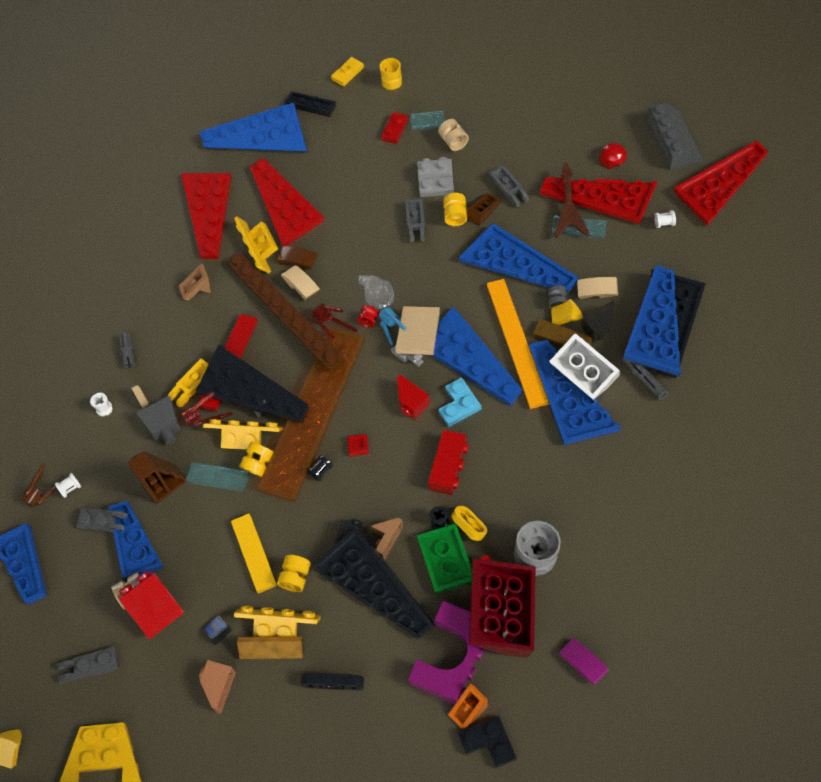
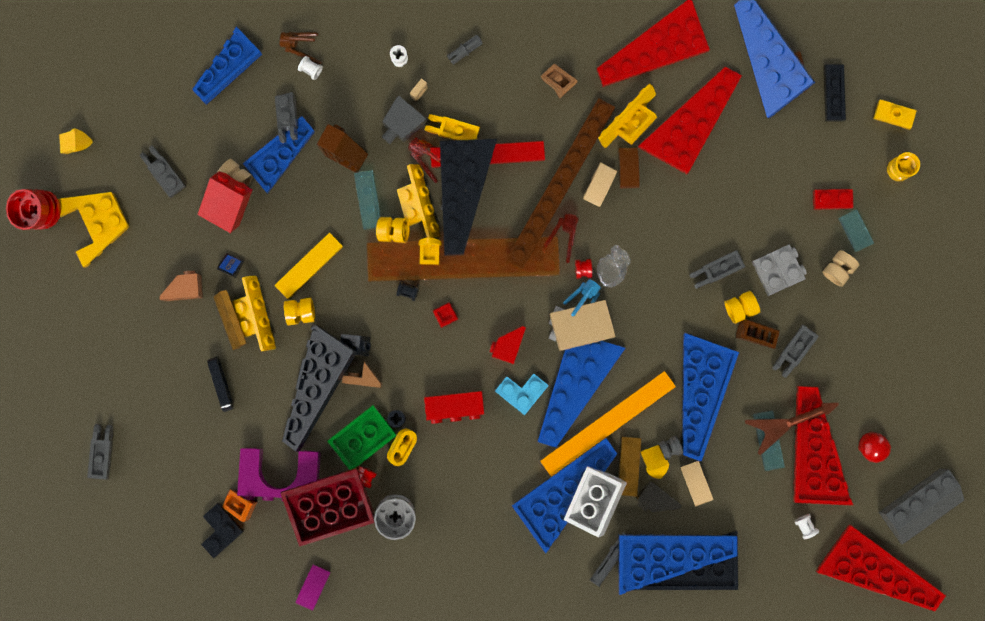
camera: 60 degrees right, 25 degrees up
none -> yellow tile [418,237,442,265]

